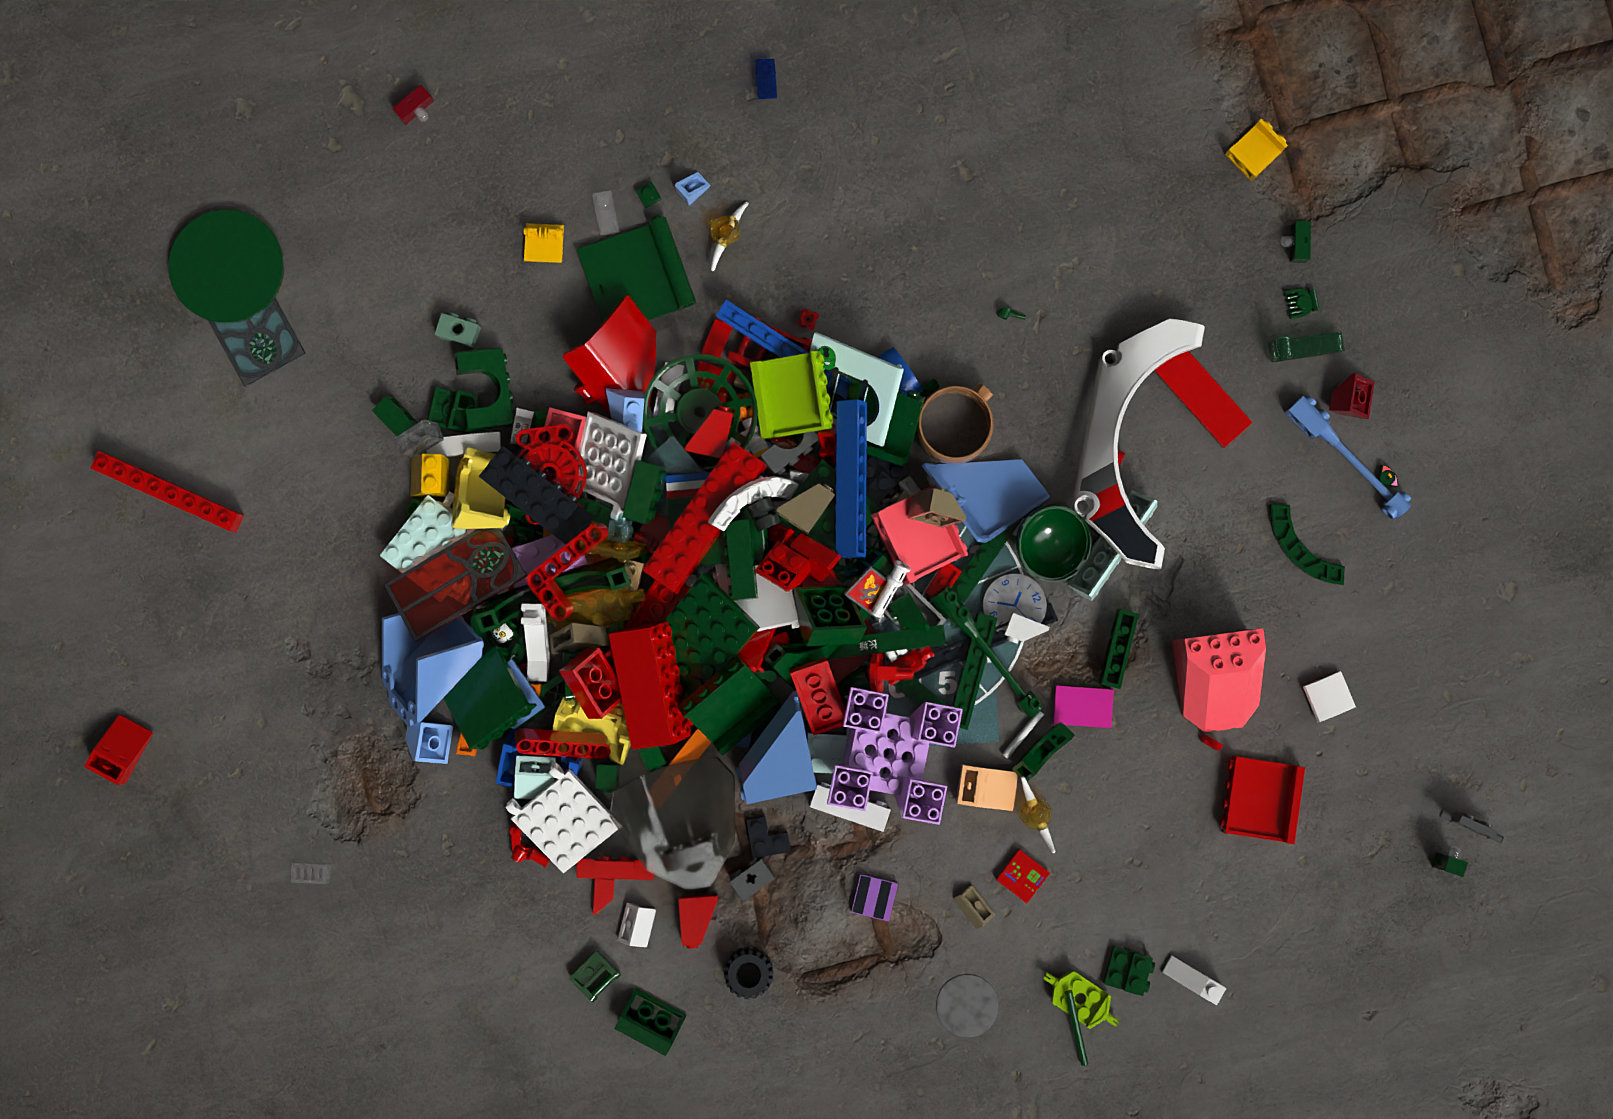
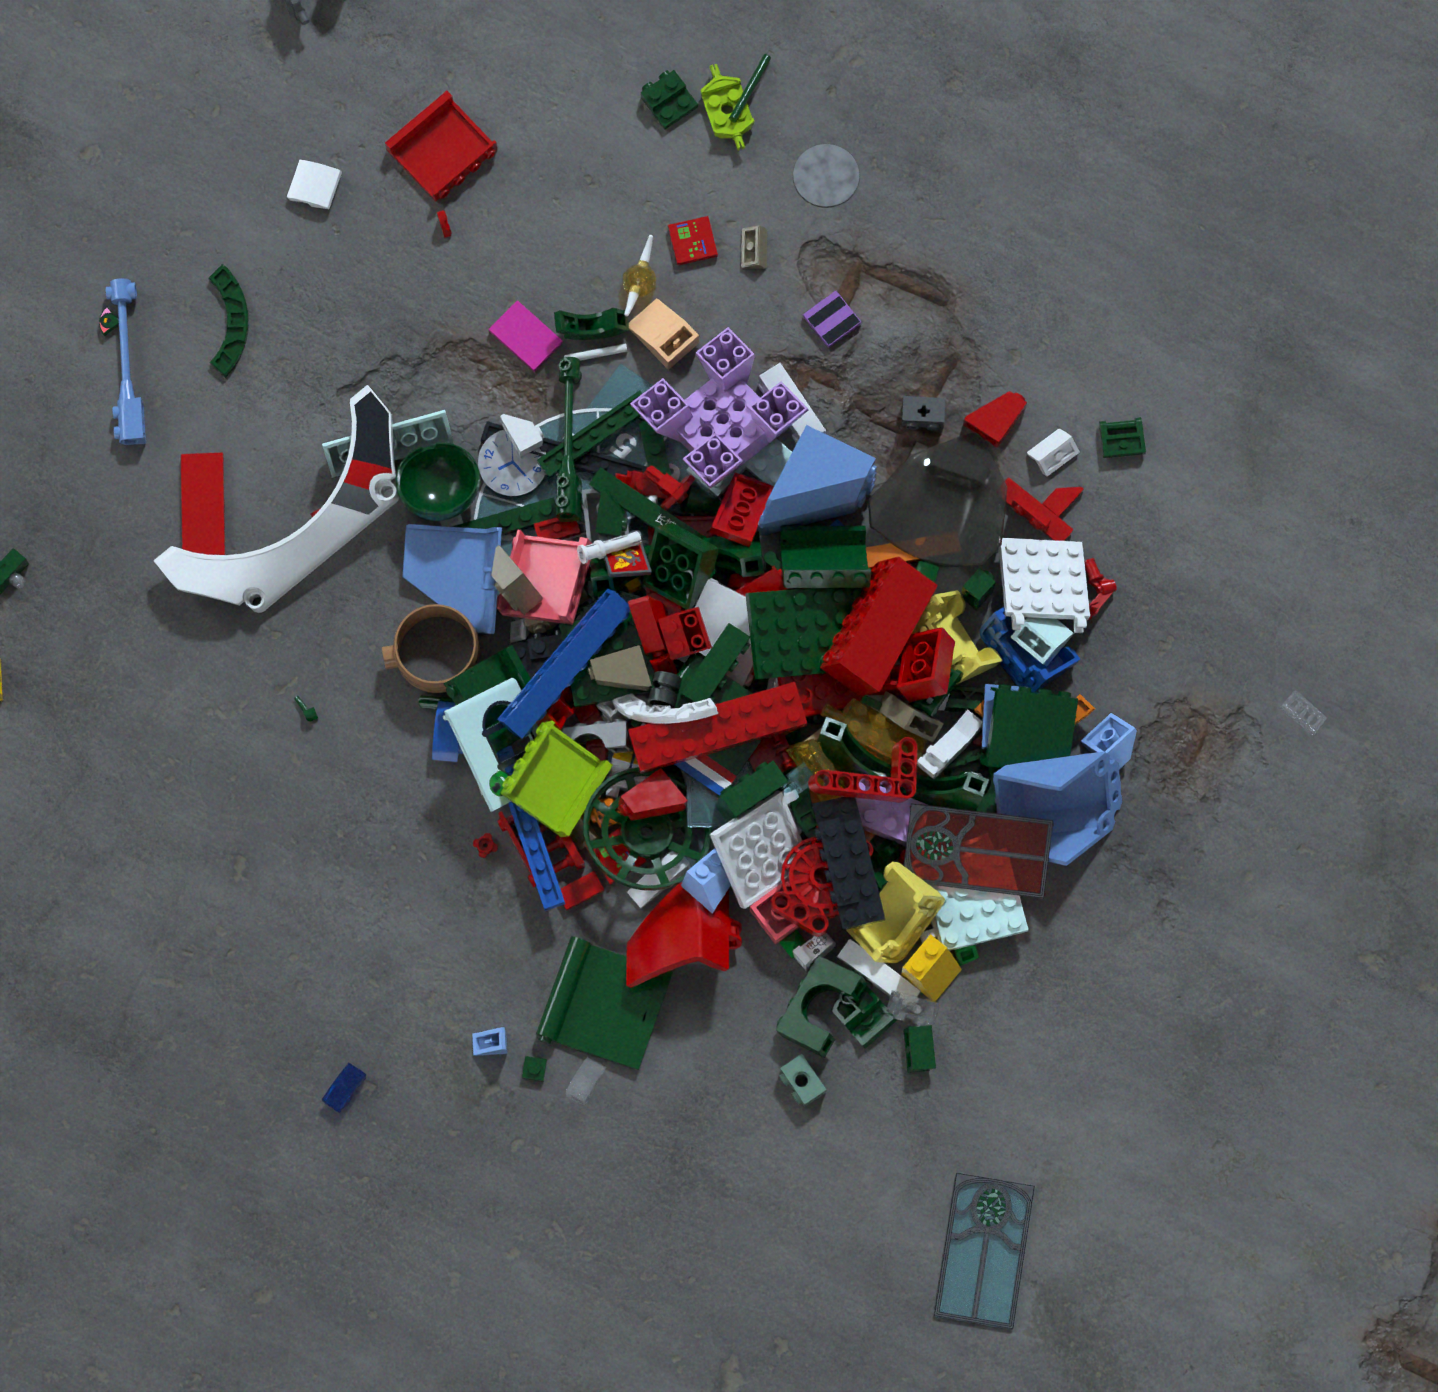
camera: 140 degrees left, 10 degrees down
red slope [84,715,154,785] -> none
red brick [90,451,244,533] -> none
dark green tile [169,209,284,323] -> none
dark red piece [392,85,434,125] -> none
red beam [514,728,611,759] -> none
yellow hinge [524,223,564,263] -> none
dark green slope [614,988,687,1056] -> none
clear yellow helmet [709,202,749,271] -> none
black tyre [724,947,773,999] -> none
black plate [747,816,791,858] -> none
dark green brick [1098,609,1139,689] -> none
white slope [1162,955,1226,1005] -> none
coral windscreen [1171,628,1266,732] -> none
clear green beam [1268,332,1345,363] -> none
dark green piece [1285,289,1320,320] -> none
dark red slope [1329,373,1375,419] -> none

